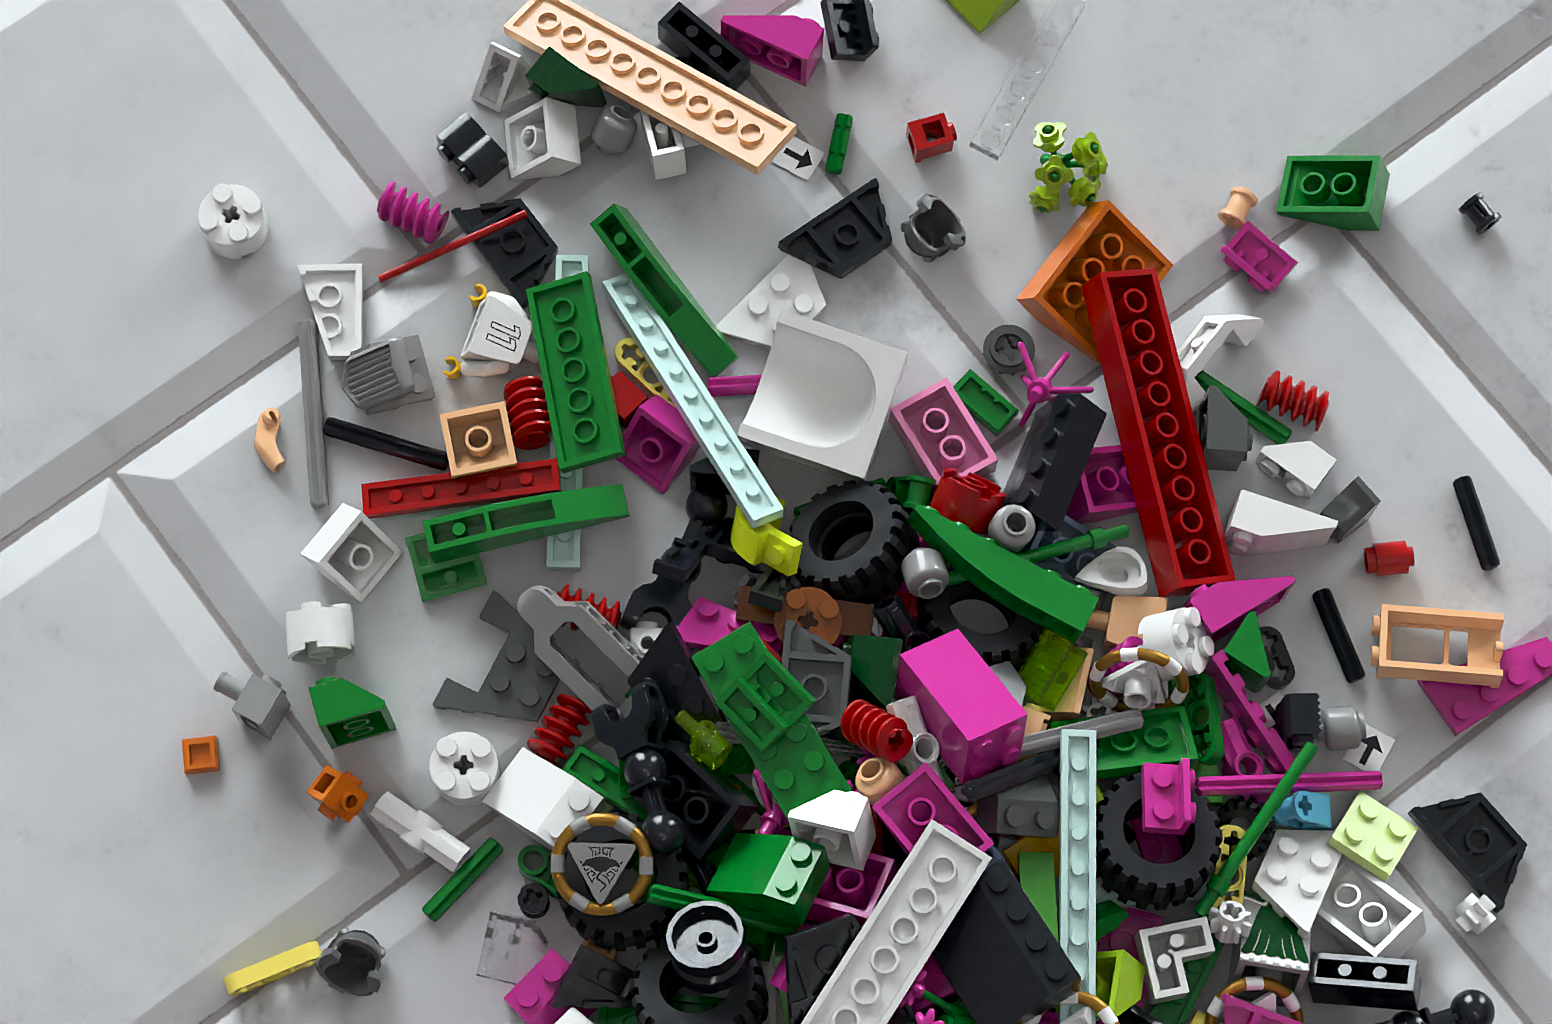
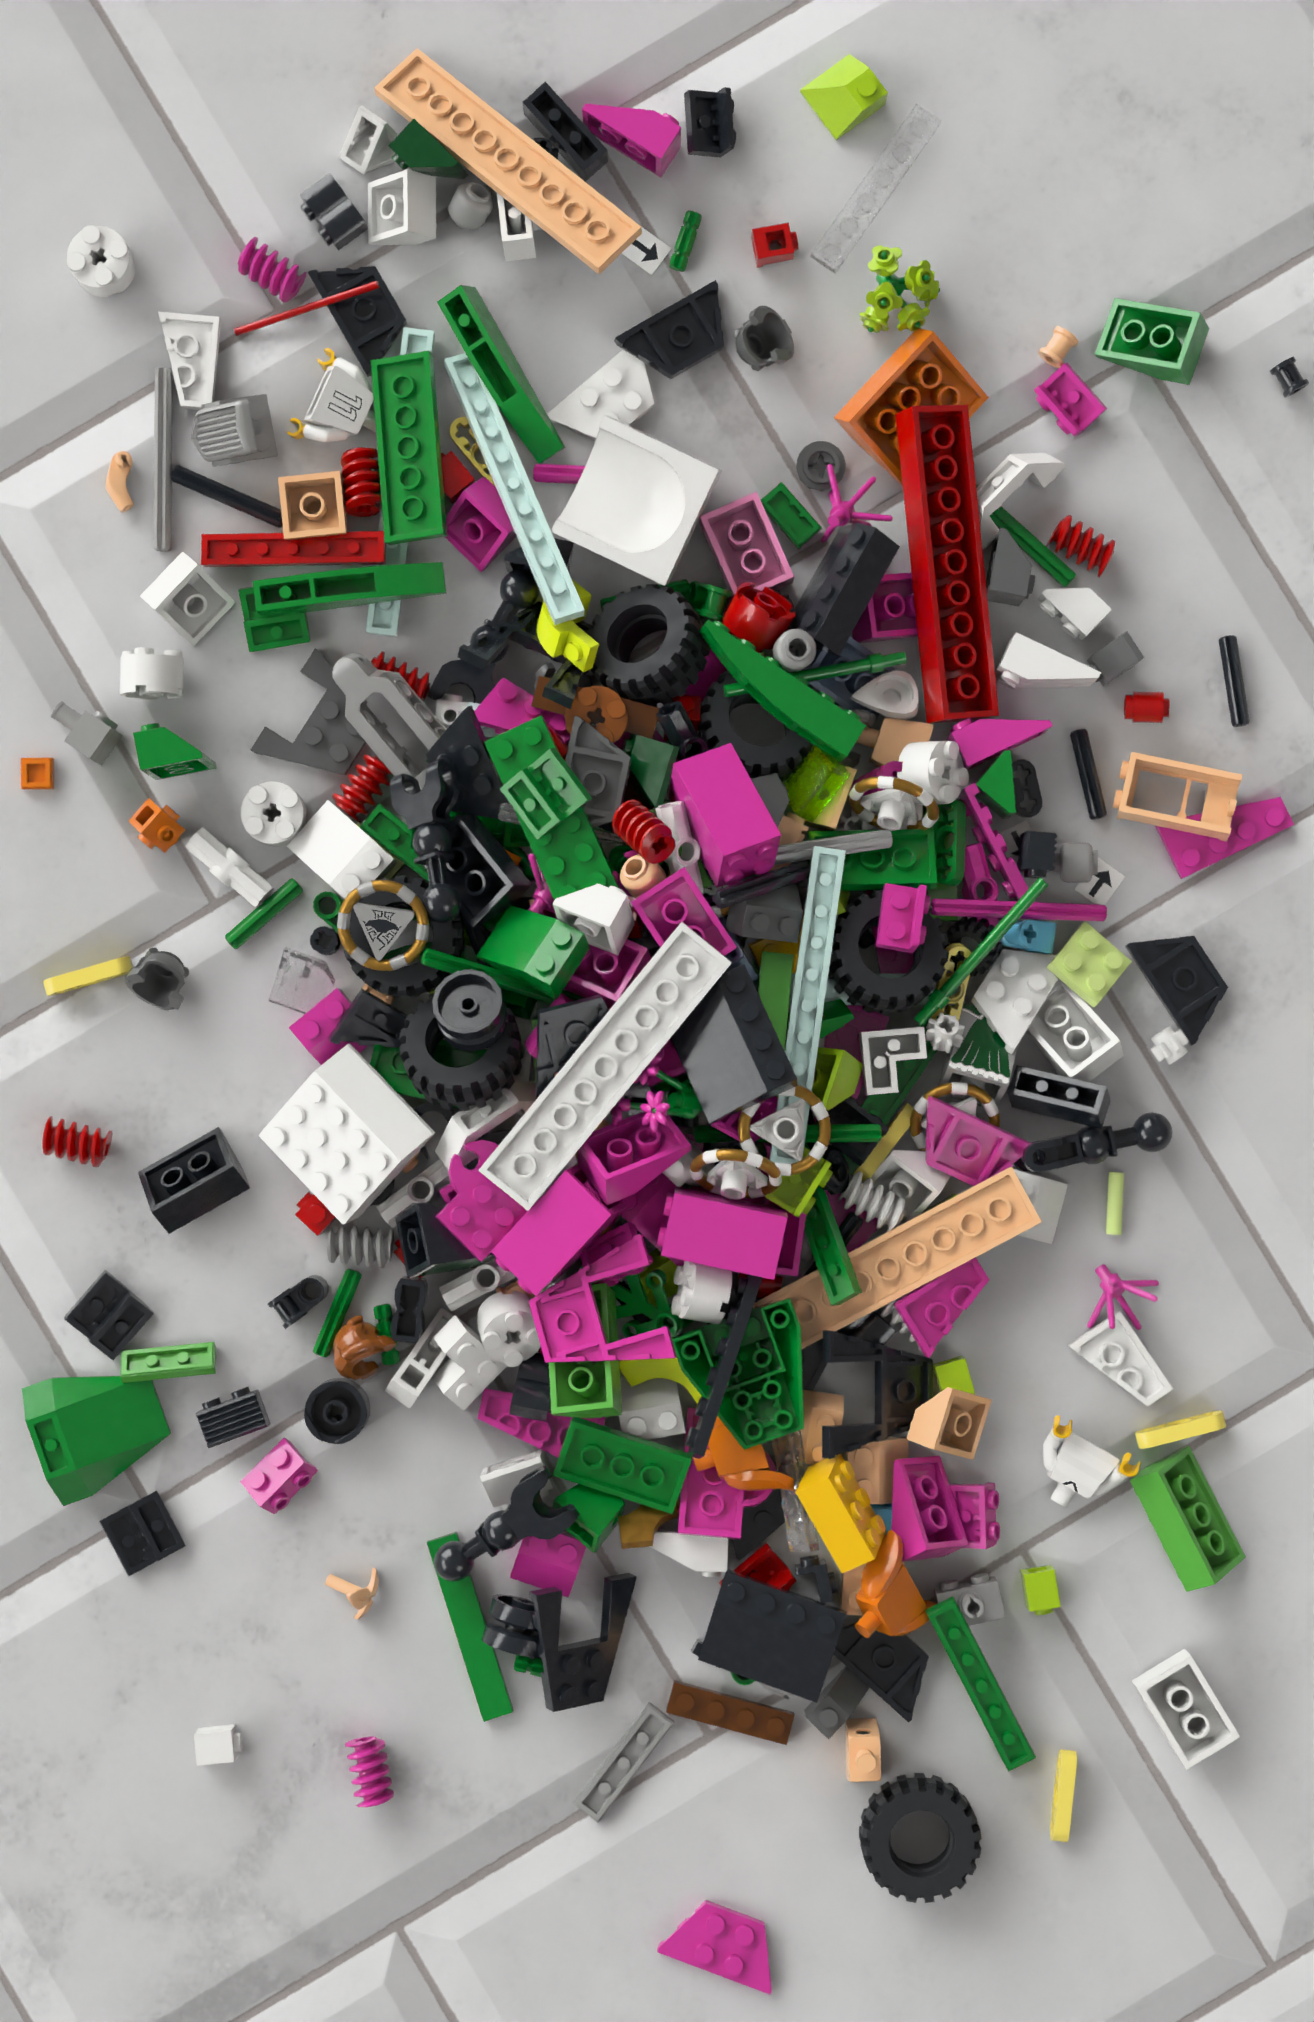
camera: 10 degrees right, 15 degrees up
clear neon green piece [675,710,732,771] -> none
light grey head [901,547,949,599] -> none

